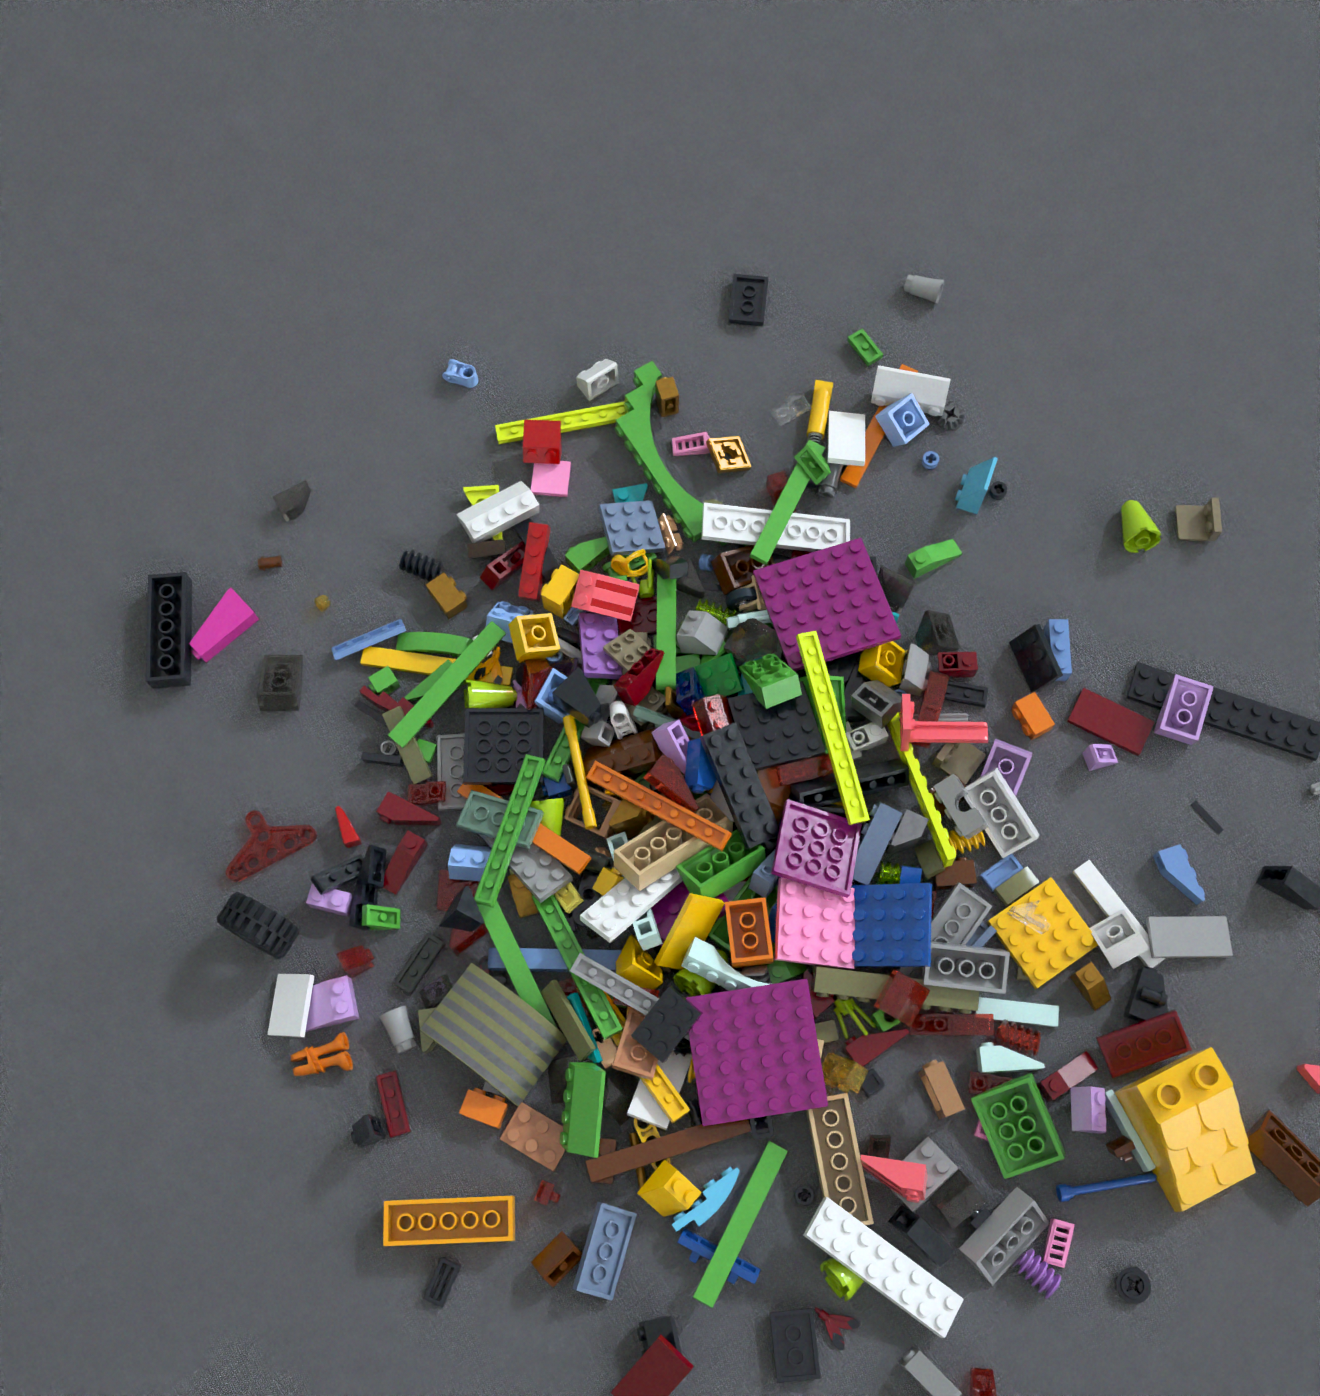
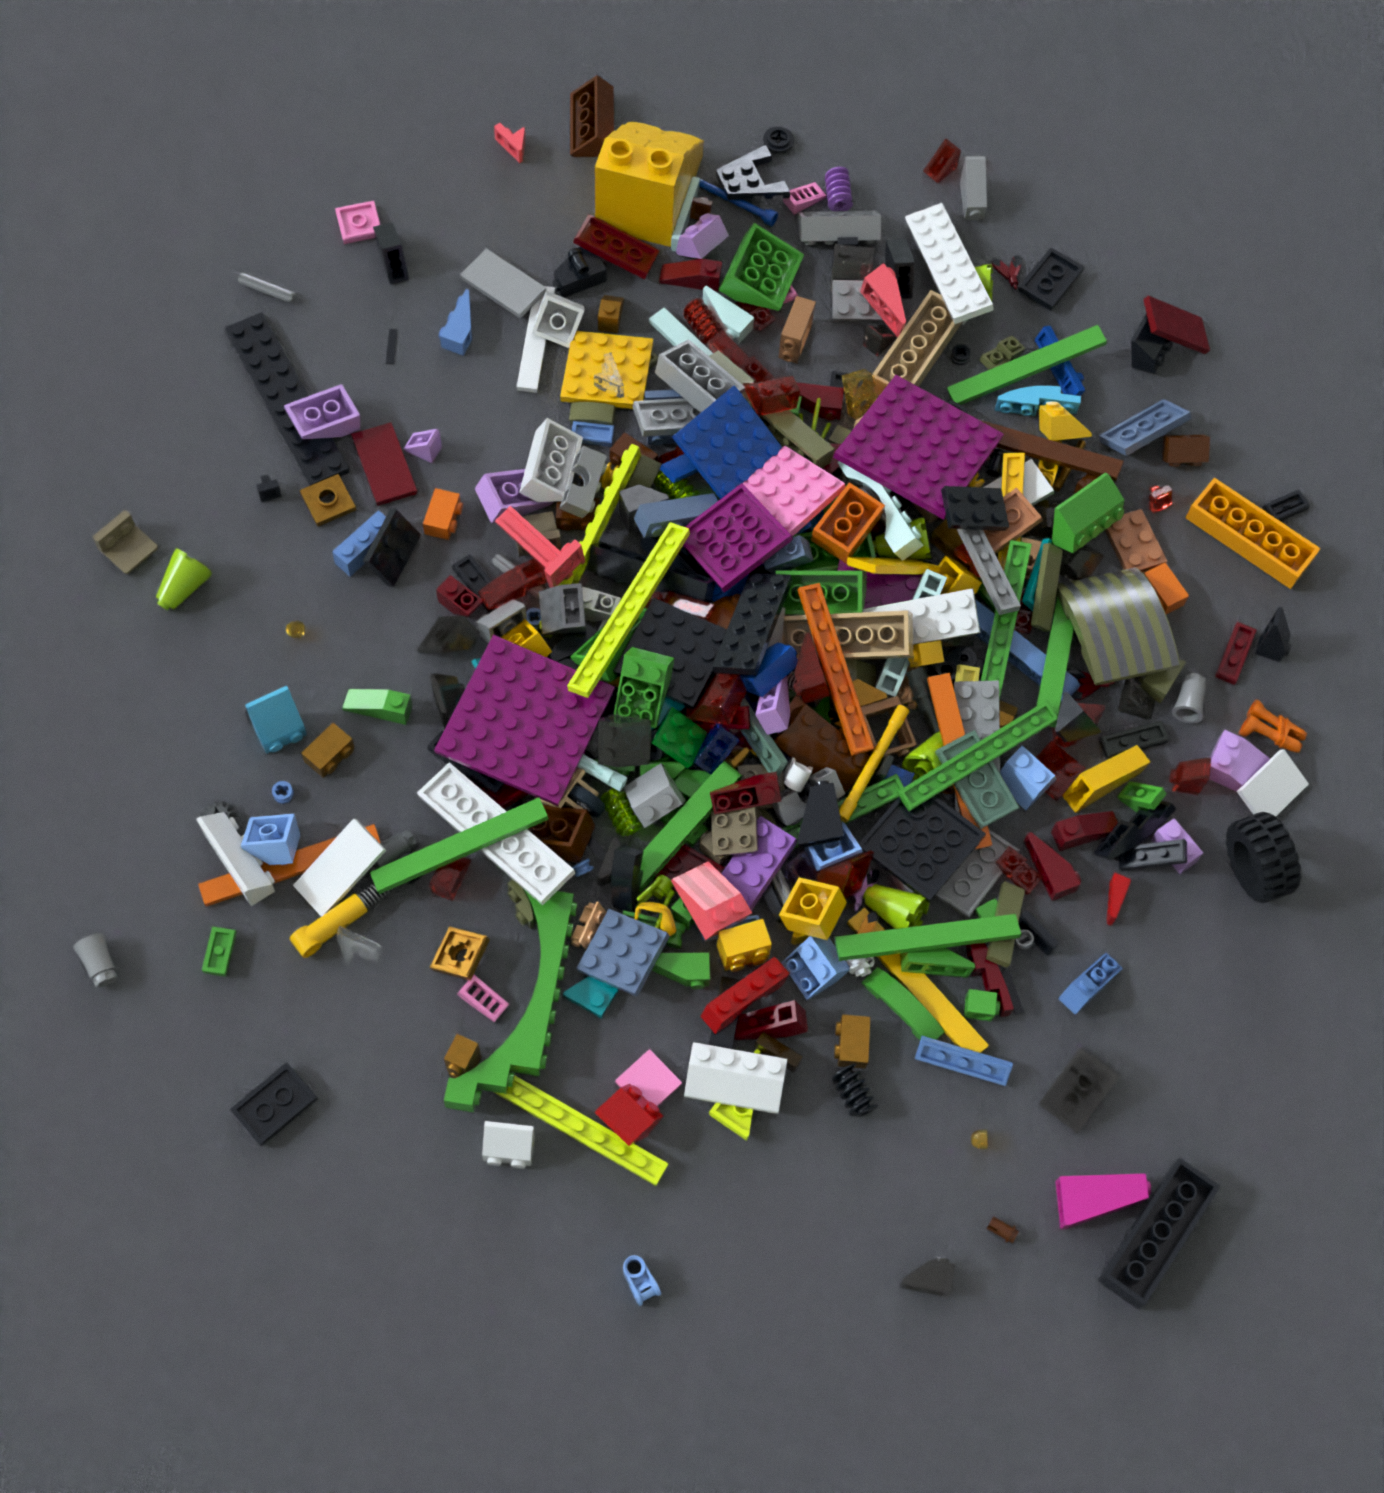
camera: 145 degrees left, 5 degrees down
clear red beam [226,810,317,882] -> none
bright green slope [794,444,831,485] -> none
none -> black tile [256,474,282,502]
none -> clear yellow hinge [286,620,305,638]
none -> pearl gold piece [299,474,356,527]
none -> pearl gold brick [301,723,355,778]
none -> wing [716,145,790,200]
none -> olive slope [979,335,1026,370]
none -> medium blue slope [1058,953,1123,1015]
none -> yellow slope [1062,745,1150,813]

